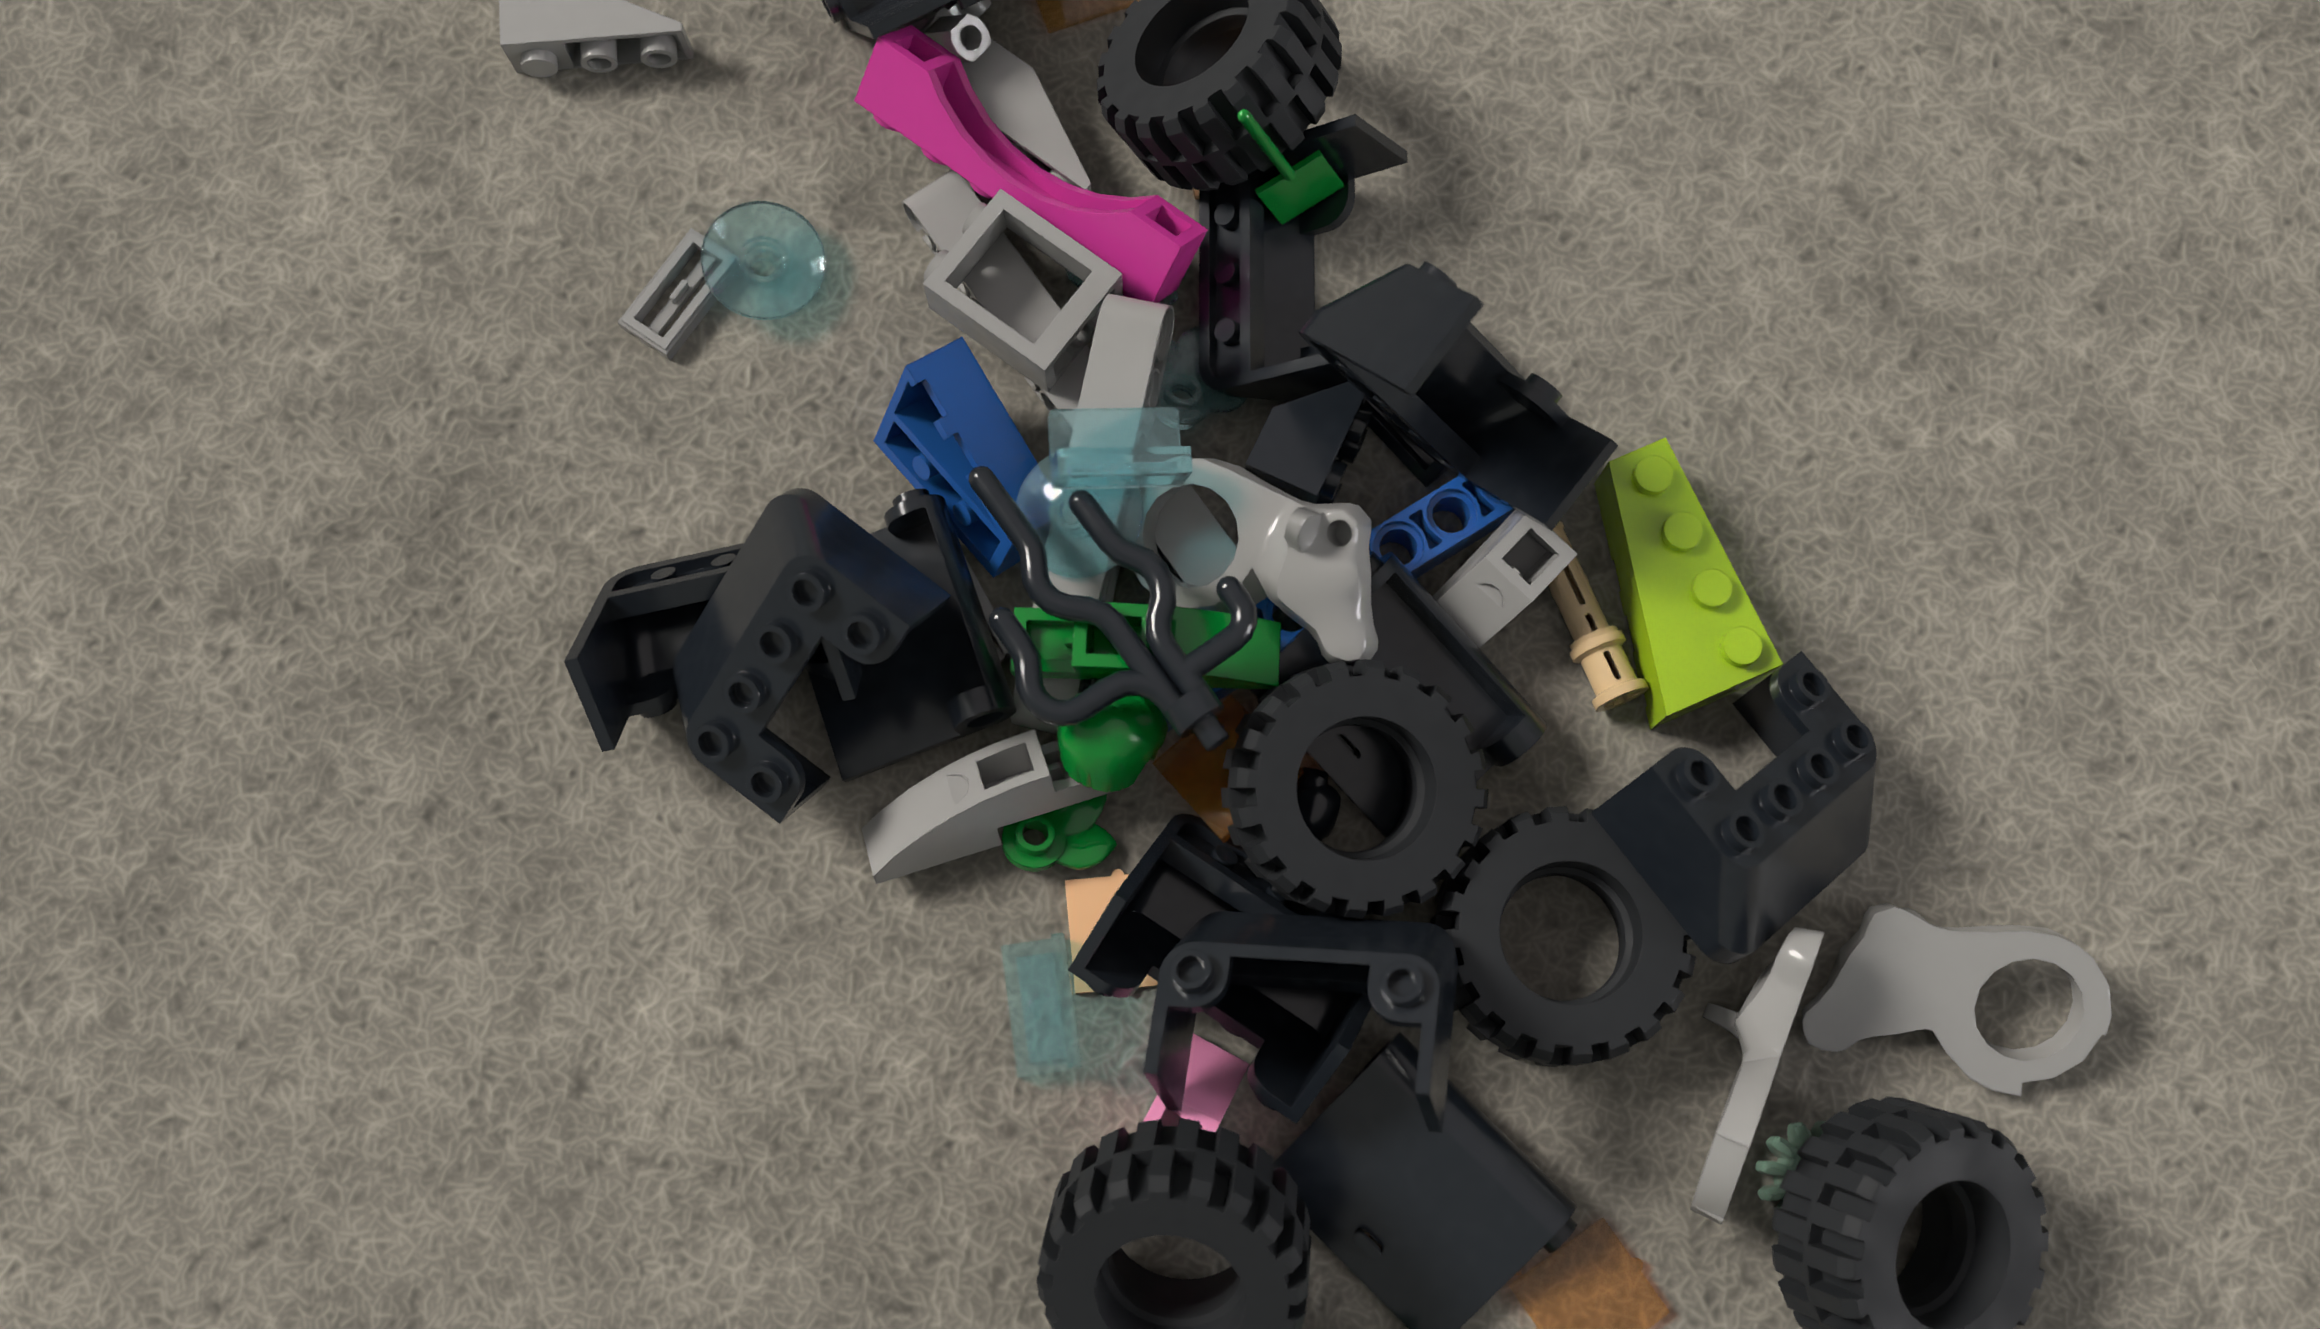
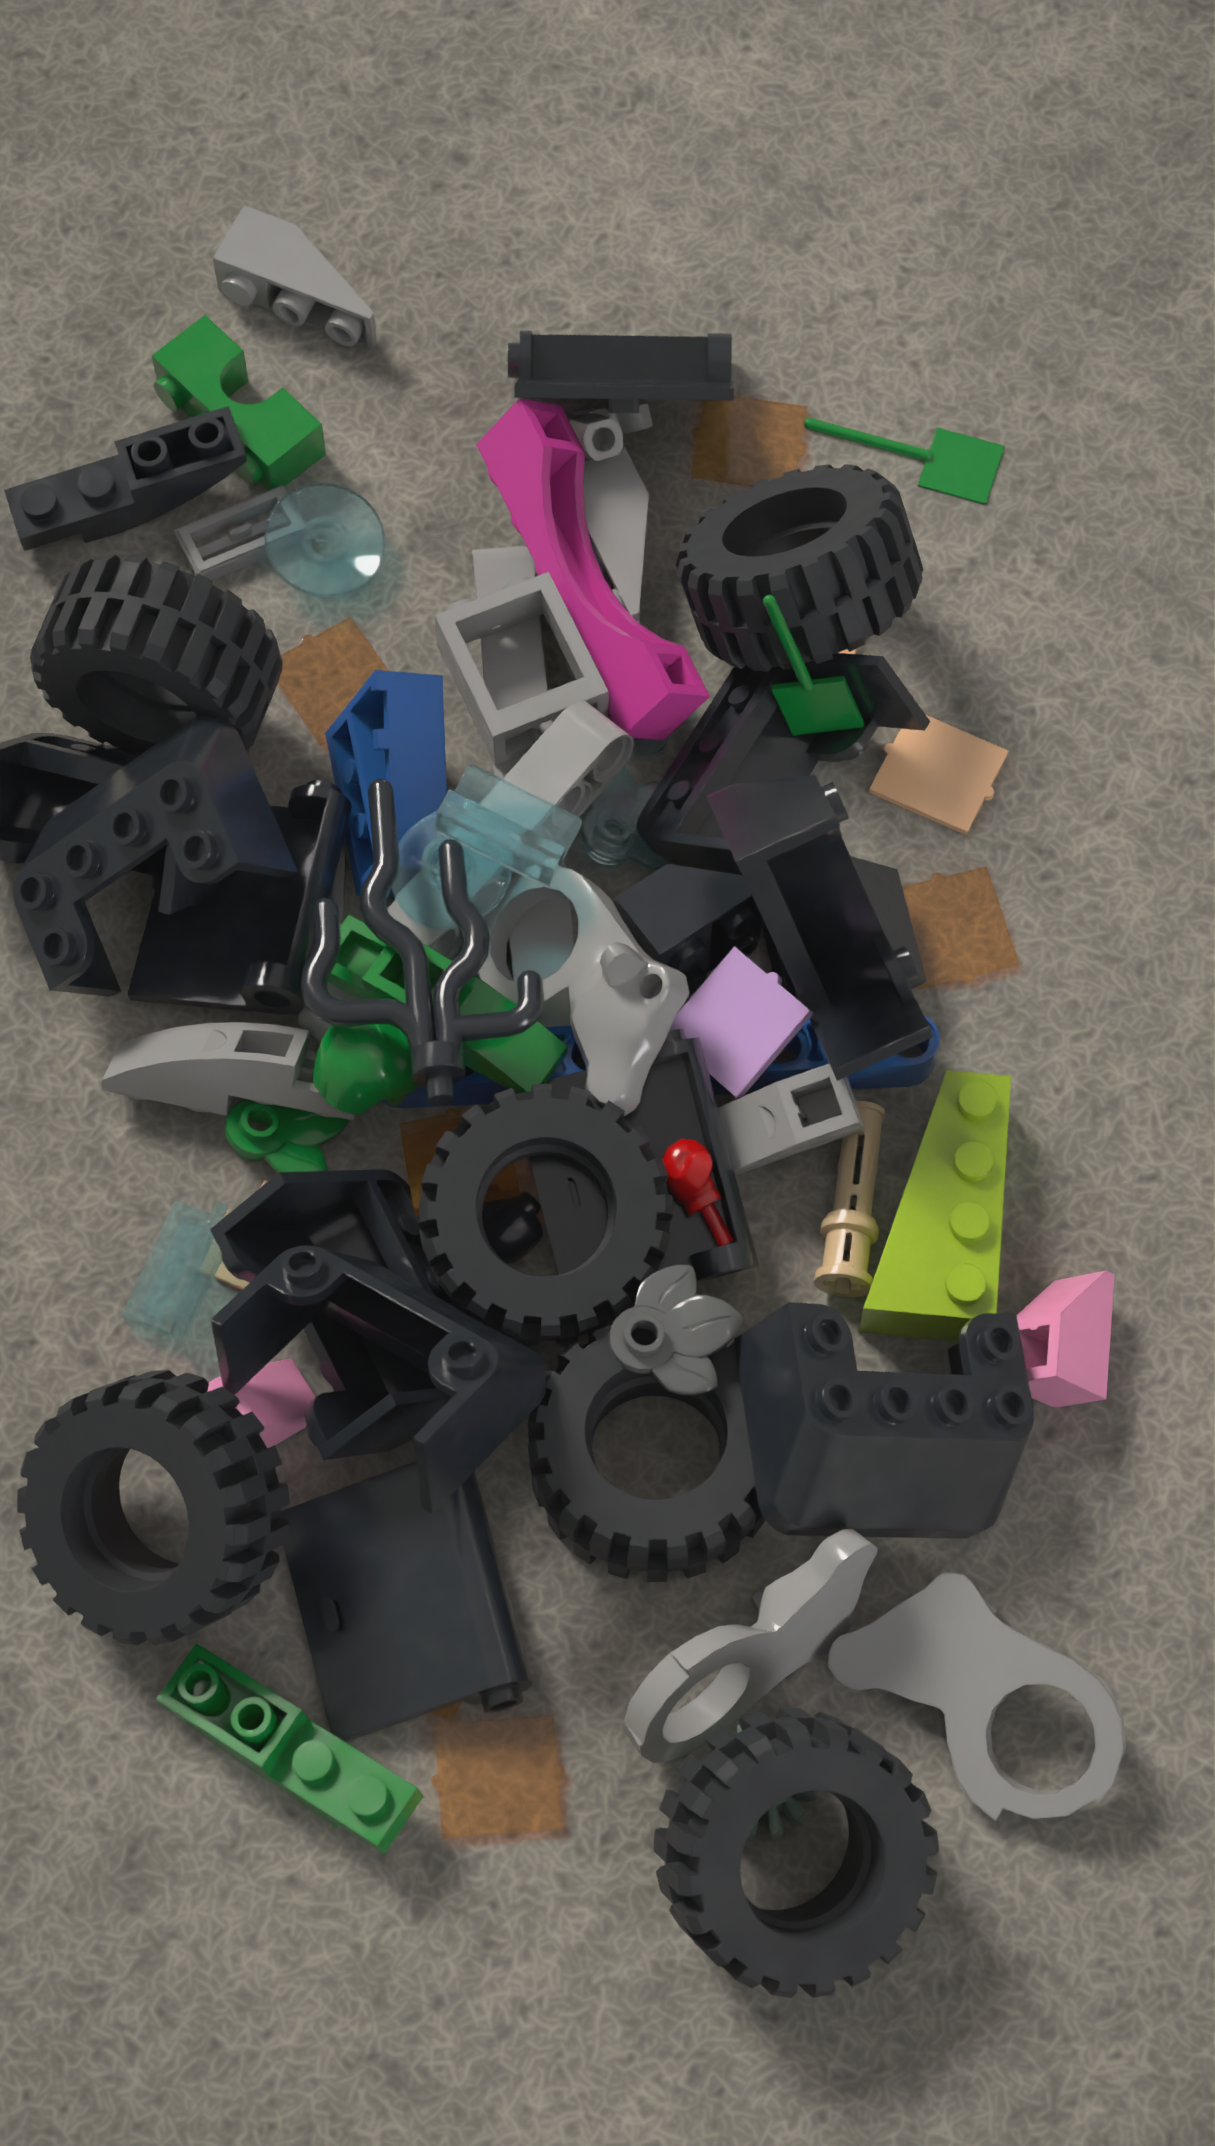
camera: 30 degrees right, 10 degrees down
none -> black slope [4,406,247,551]
none -> black tyre [30,555,283,754]
none -> green arch [151,315,326,491]
none -> clear orange piece [278,616,389,746]
none -> dark grey plate [609,1265,743,1395]
none -> red piece [662,1139,734,1246]
none -> lavender piece [669,946,813,1099]
none -> light nougat piece [869,715,1009,835]
none -> clear orange piece [902,866,1019,990]
none -> bright pink slope [1017,1270,1115,1407]

